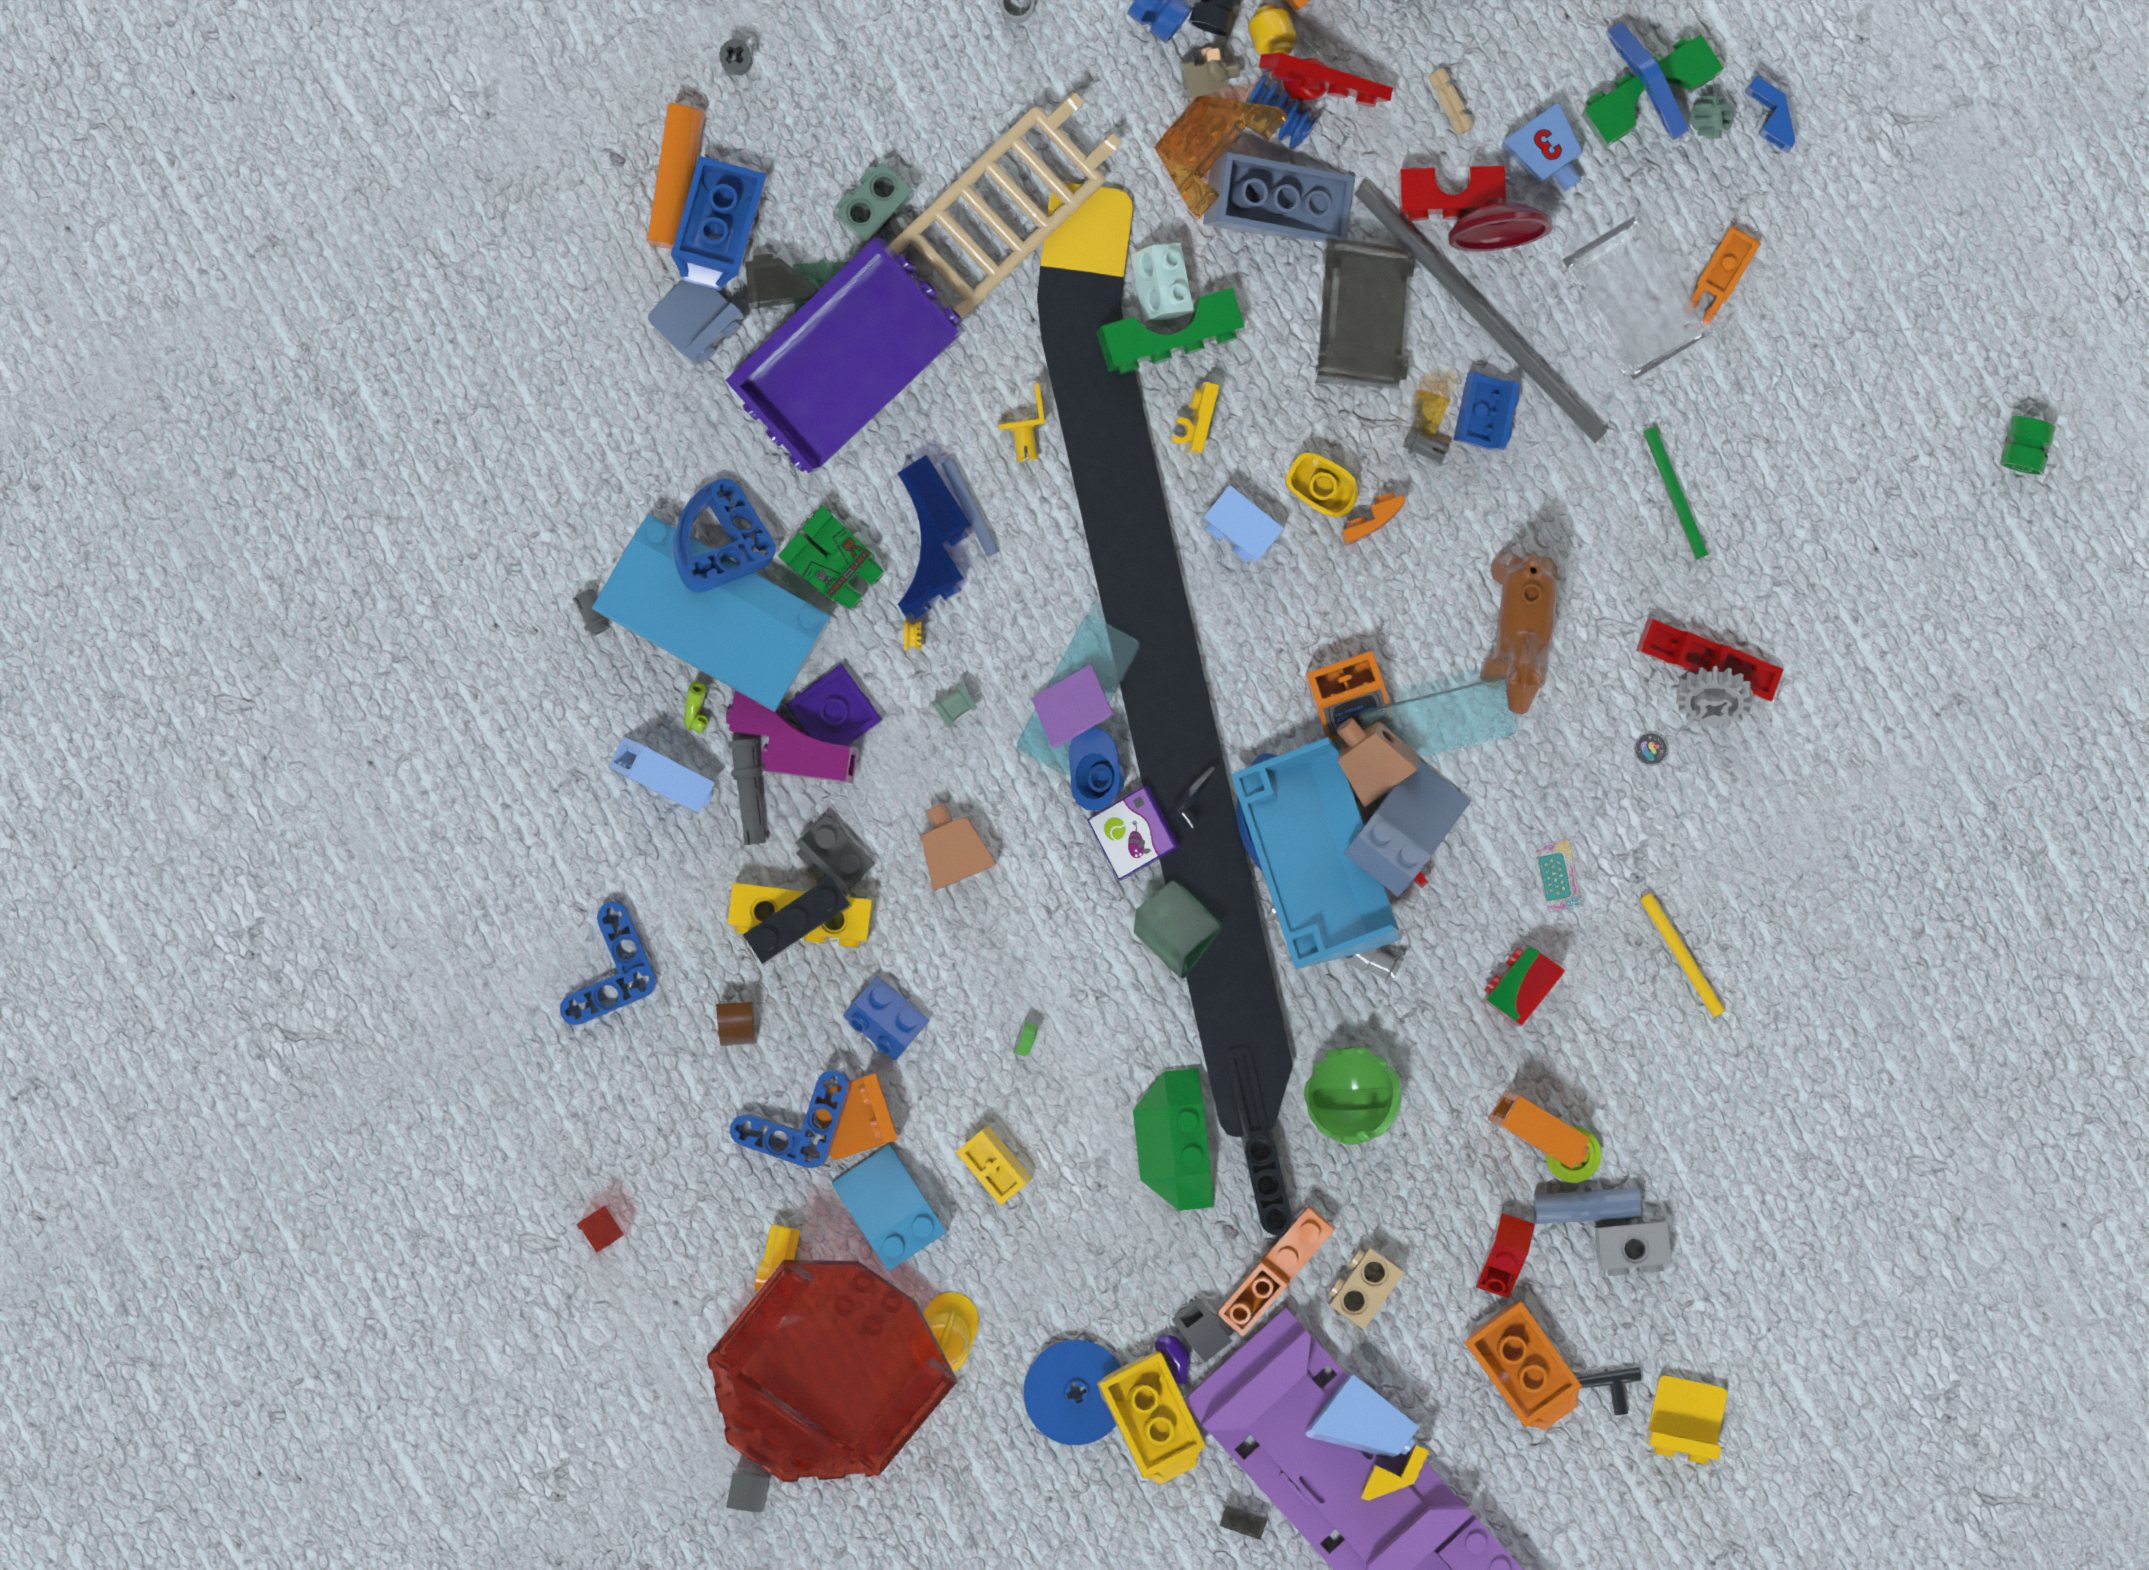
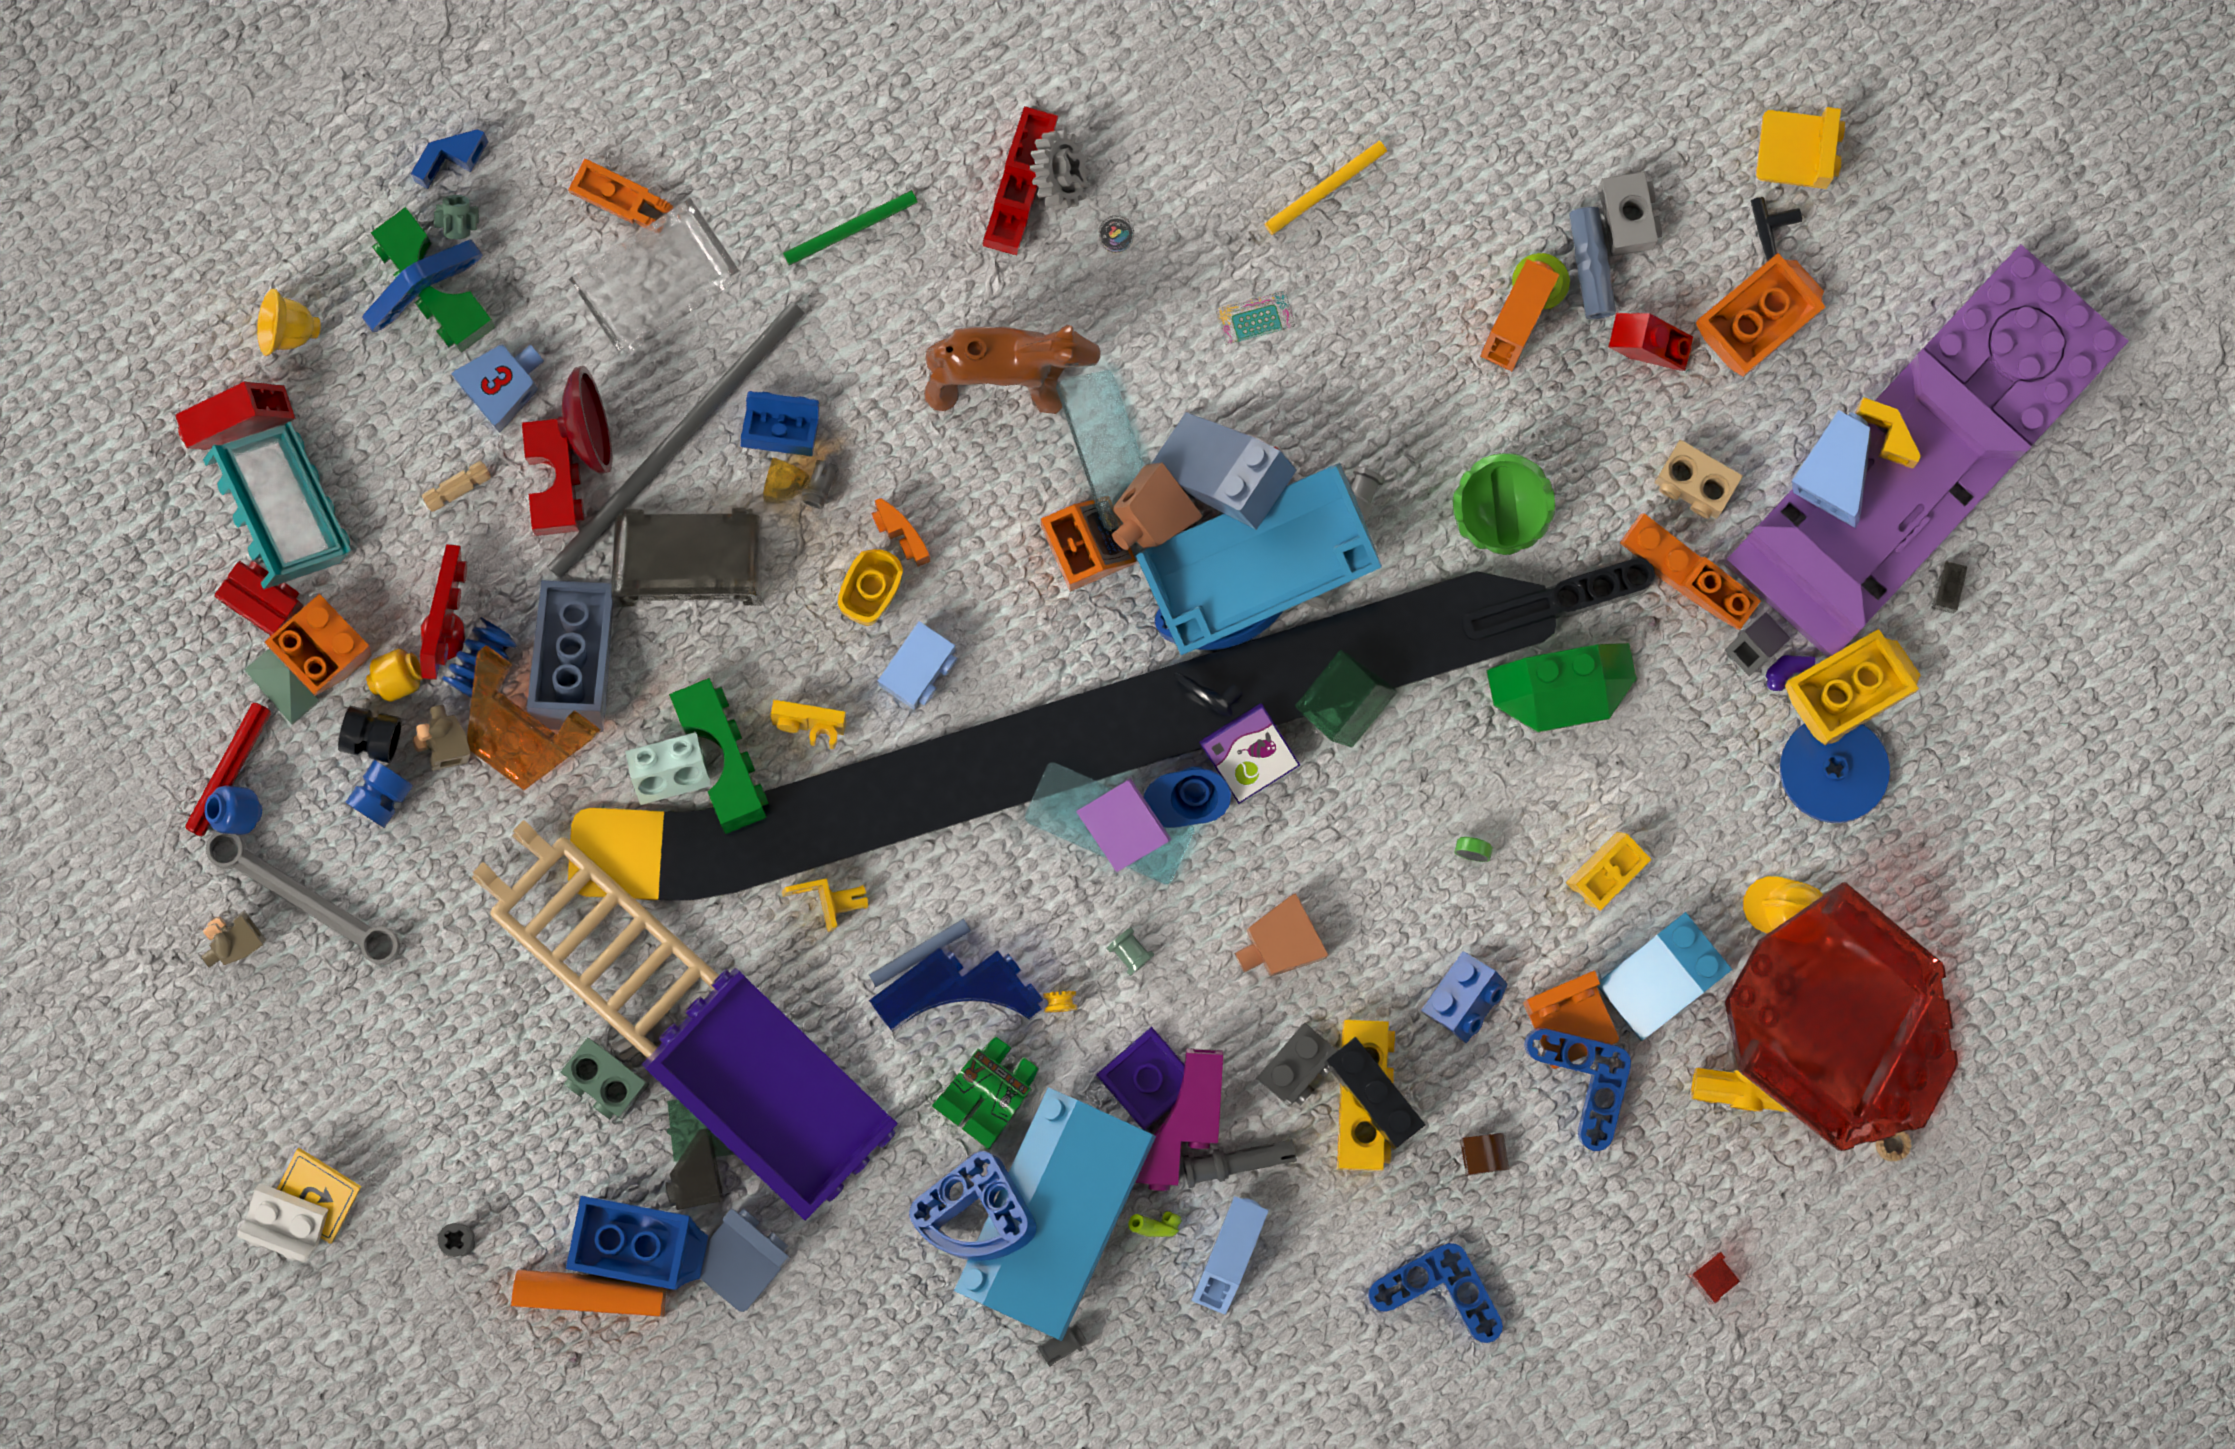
camera: 95 degrees left, 5 degrees down
dark grey brick [726,1470,770,1512] -> none
red slope [1483,945,1565,1026] -> none
none -> tan bush [1875,1128,1912,1162]

